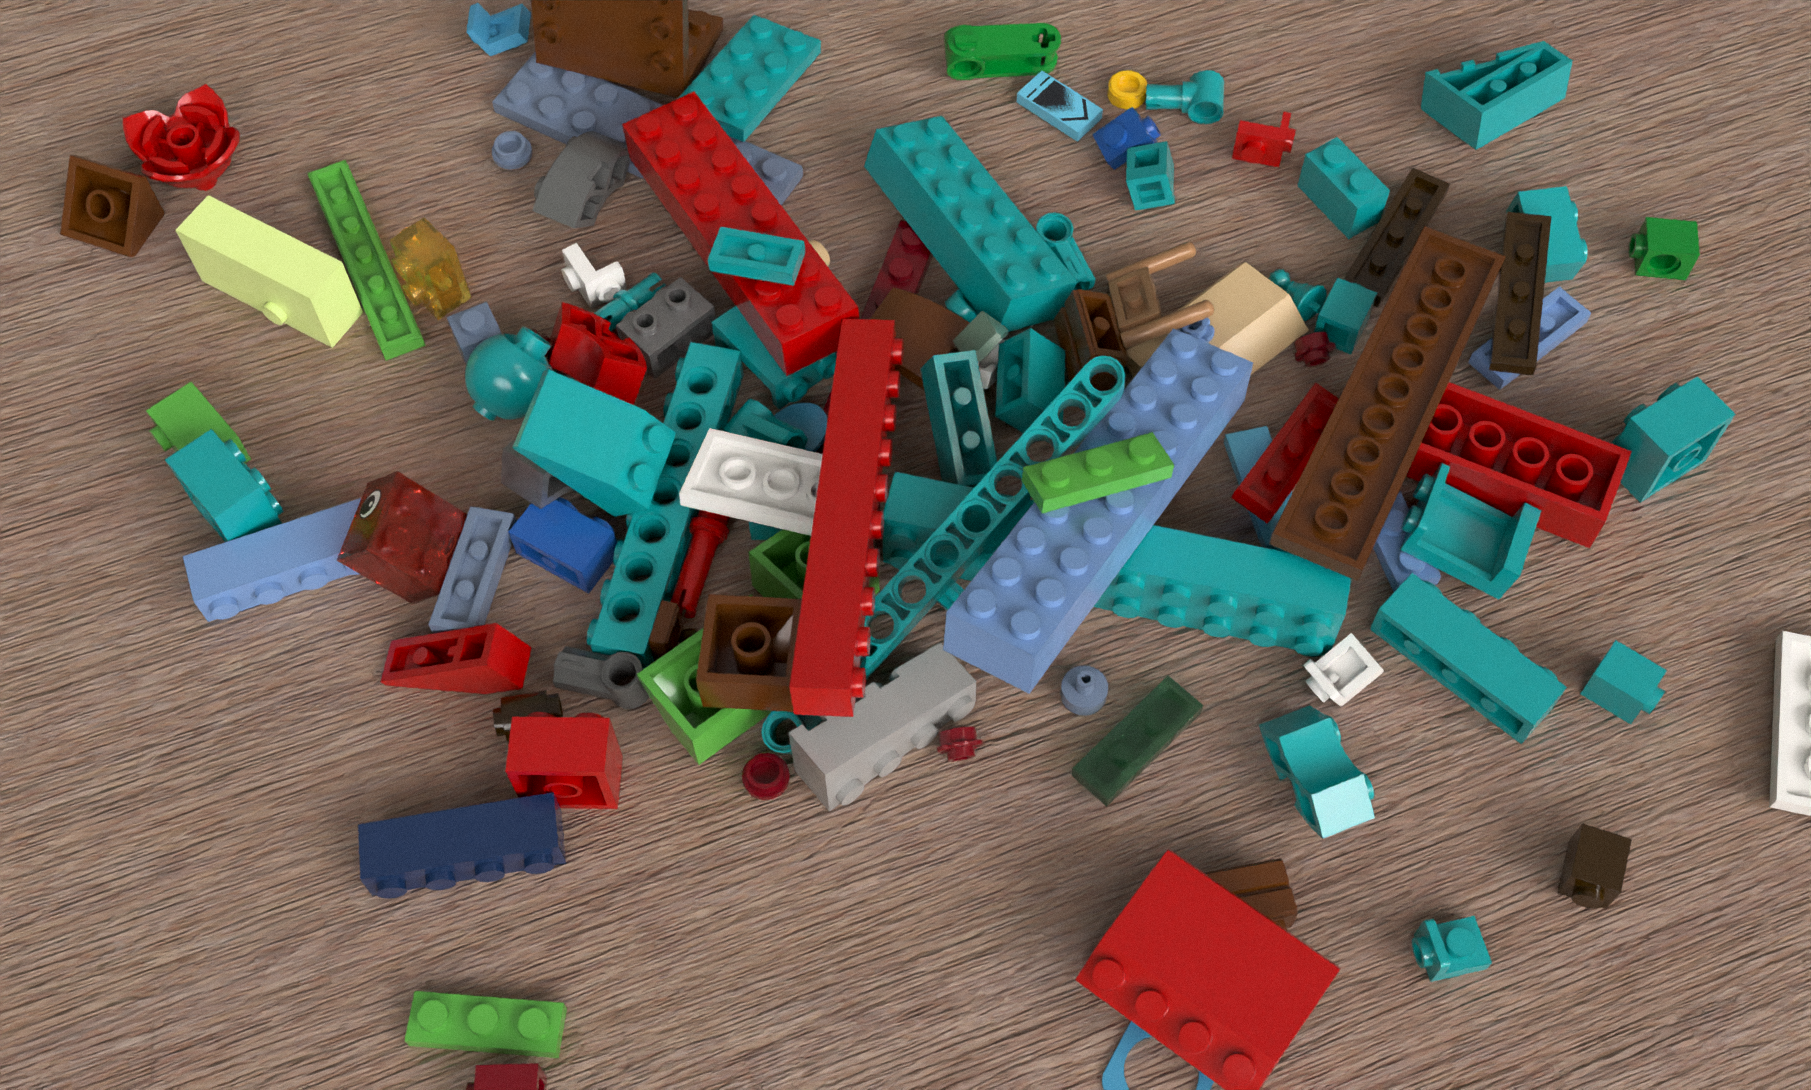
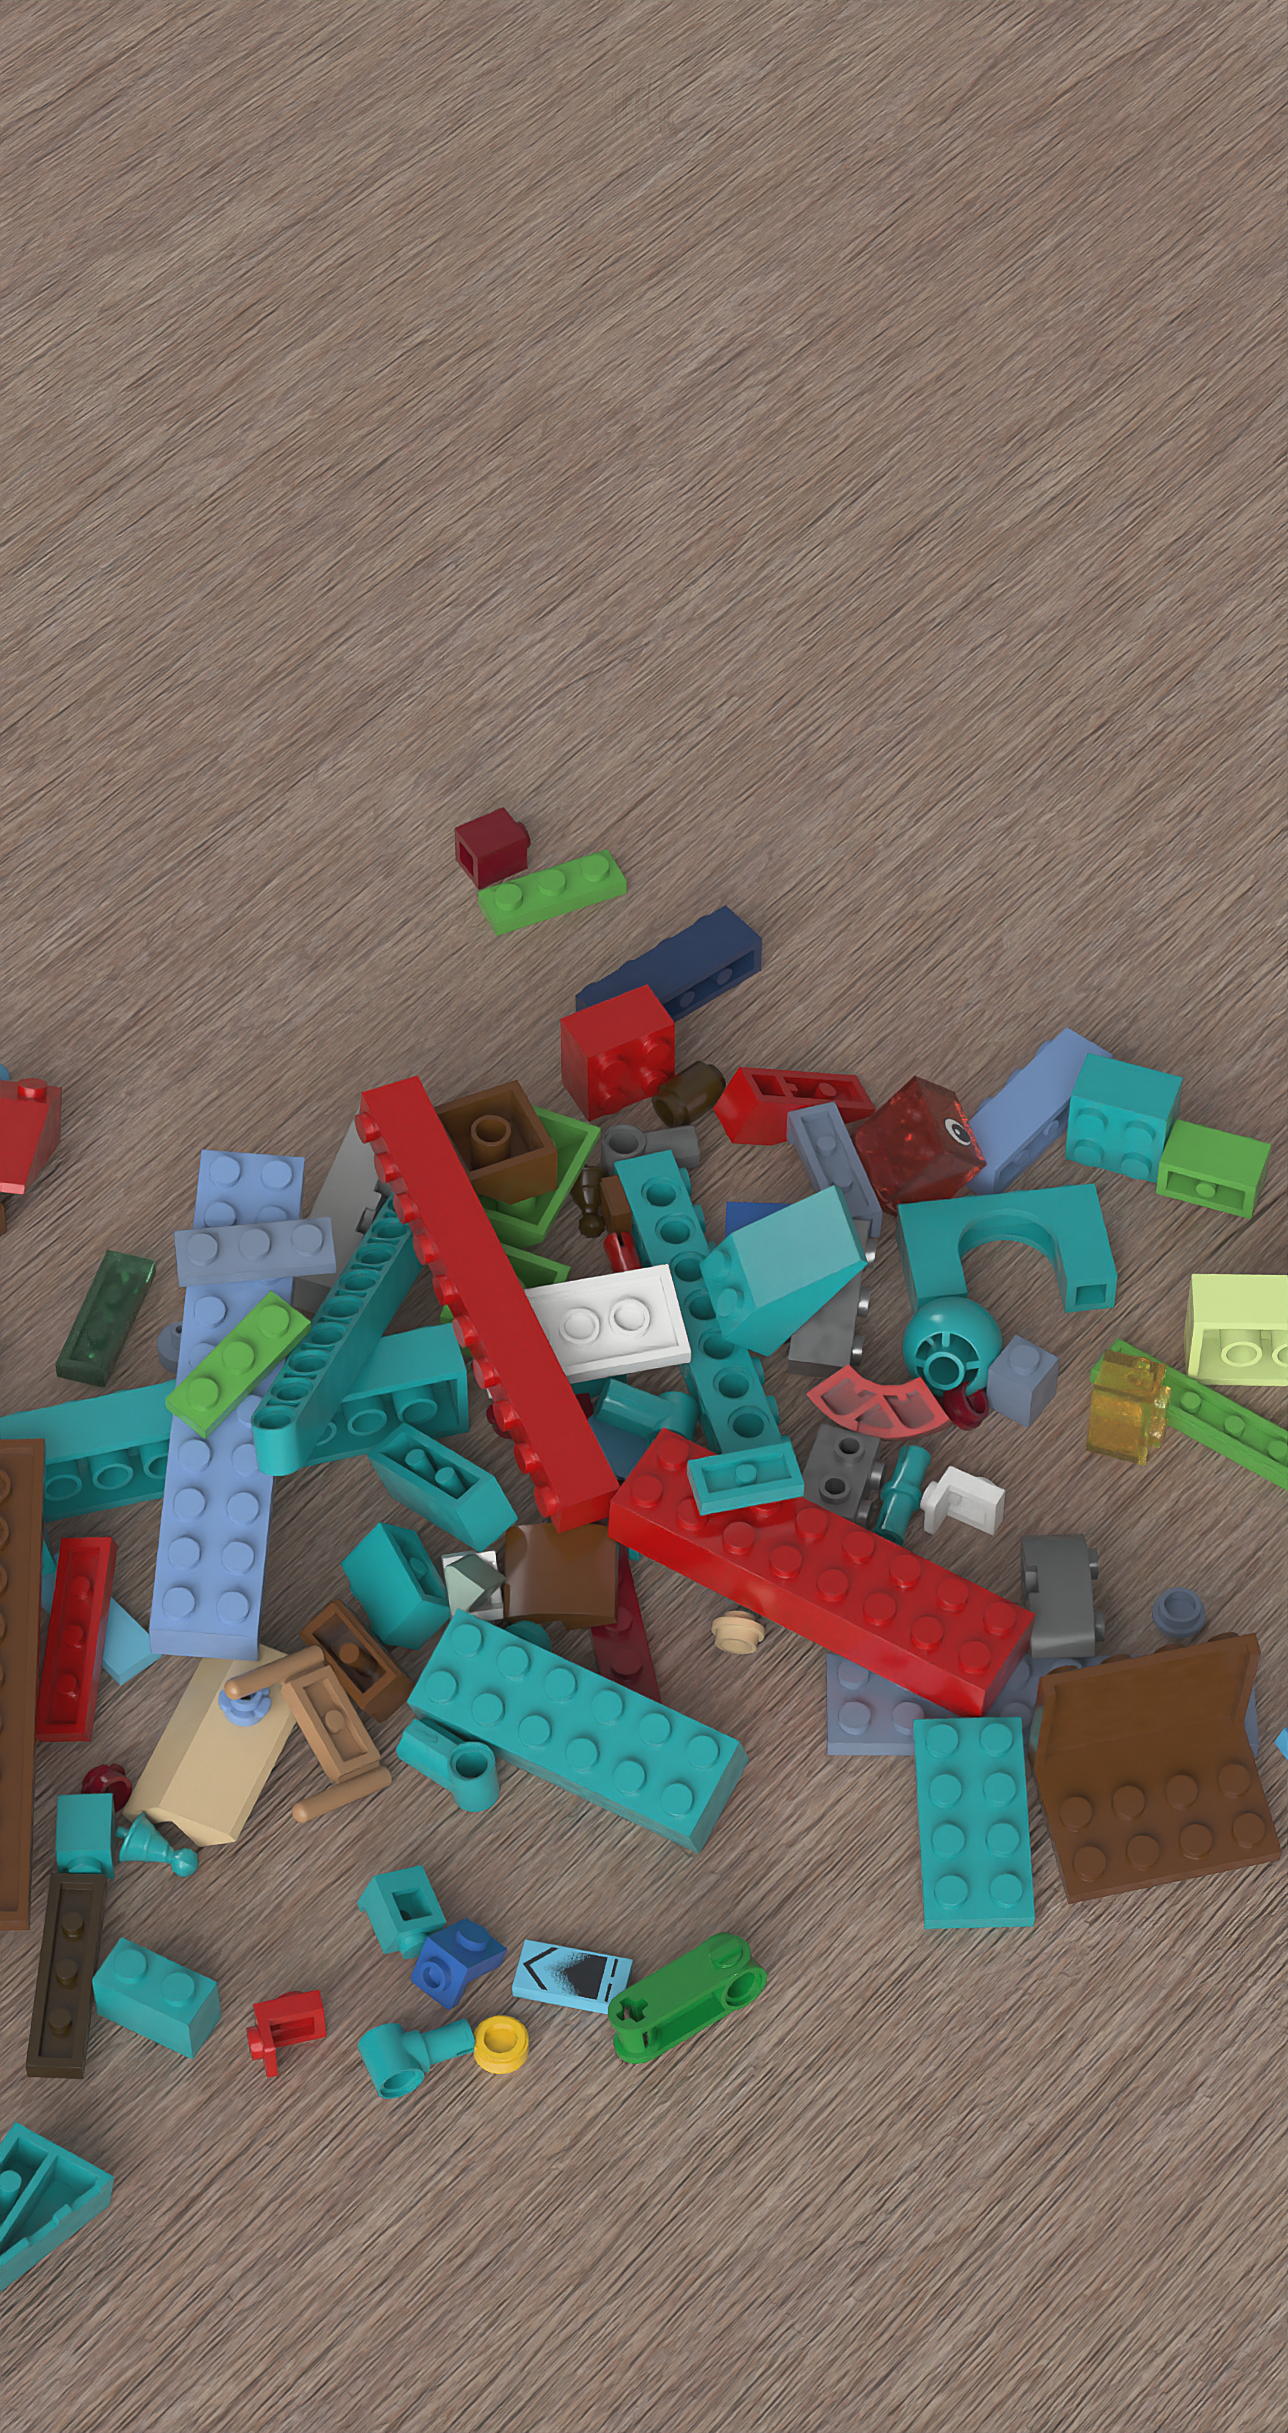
camera: 150 degrees right, 10 degrees down
none -> sand blue plate [174,1217,336,1287]
none -> teal arch [896,1183,1118,1315]

